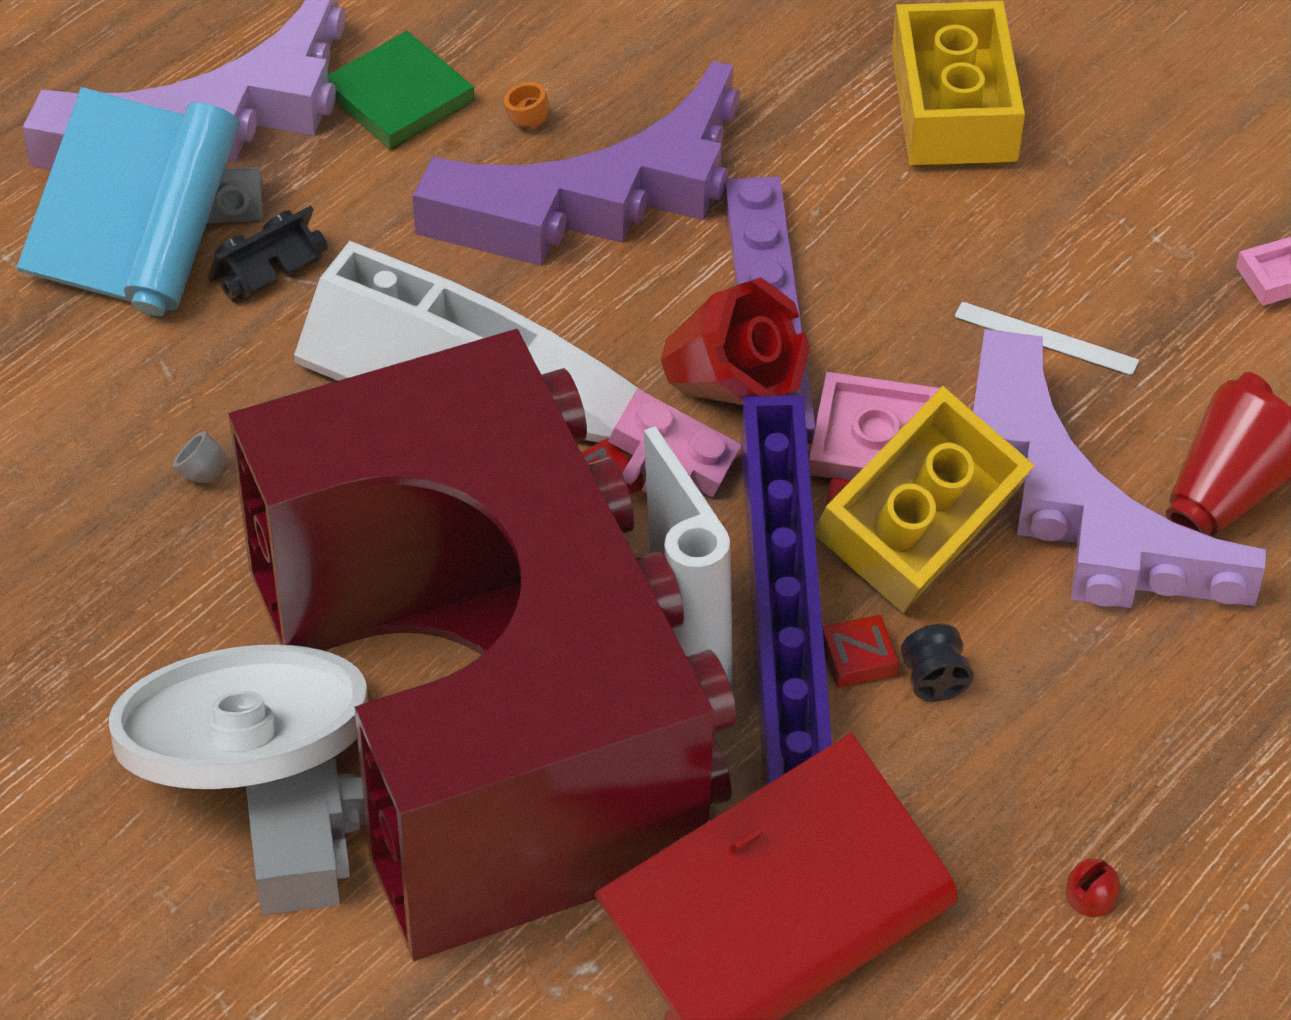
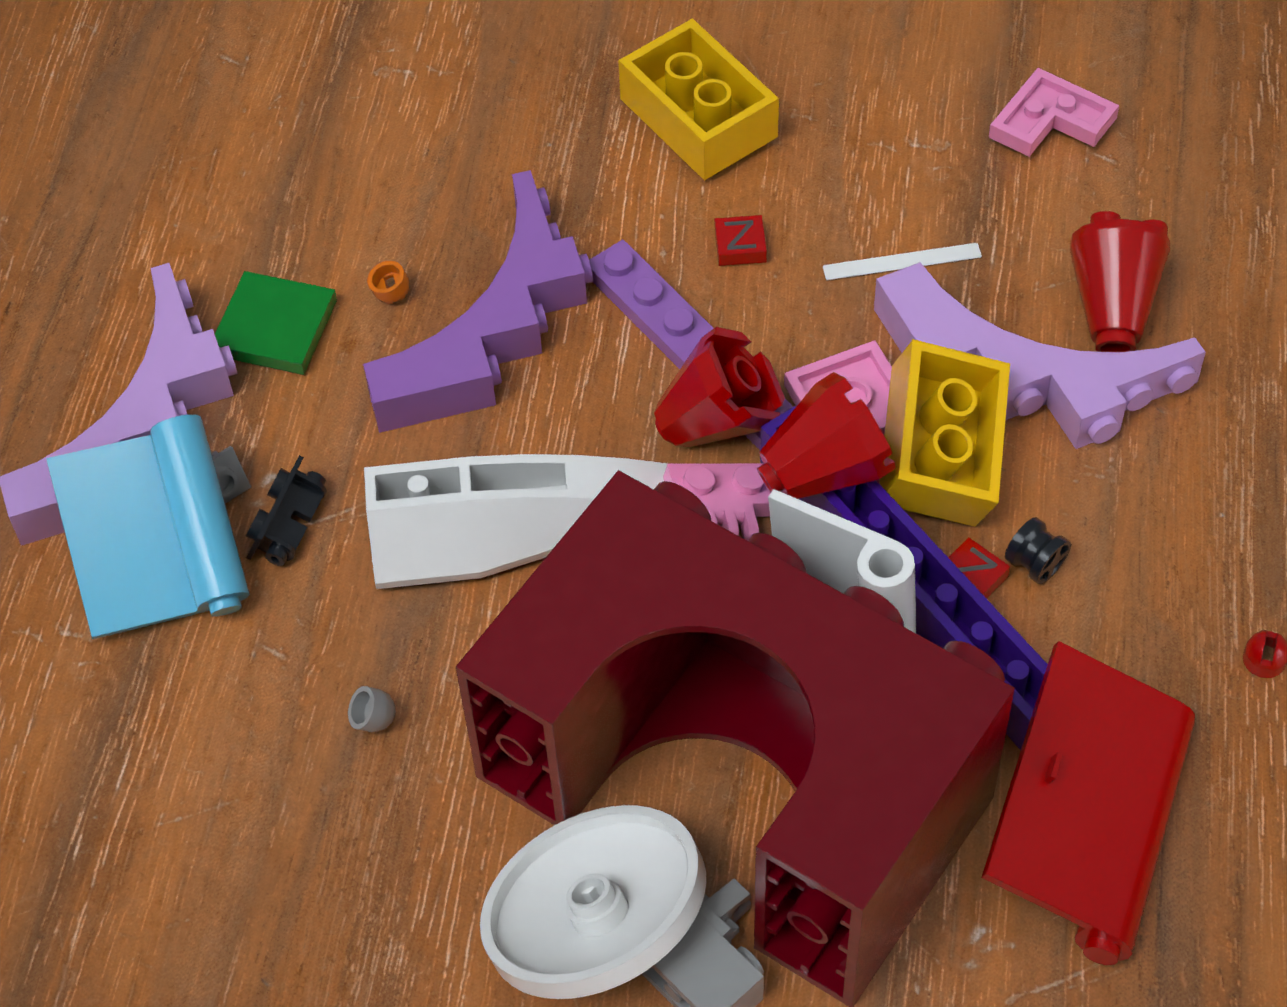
camera: 30 degrees left, 5 degrees up
none -> red tile [714,215,767,266]
none -> red cone [757,372,896,499]

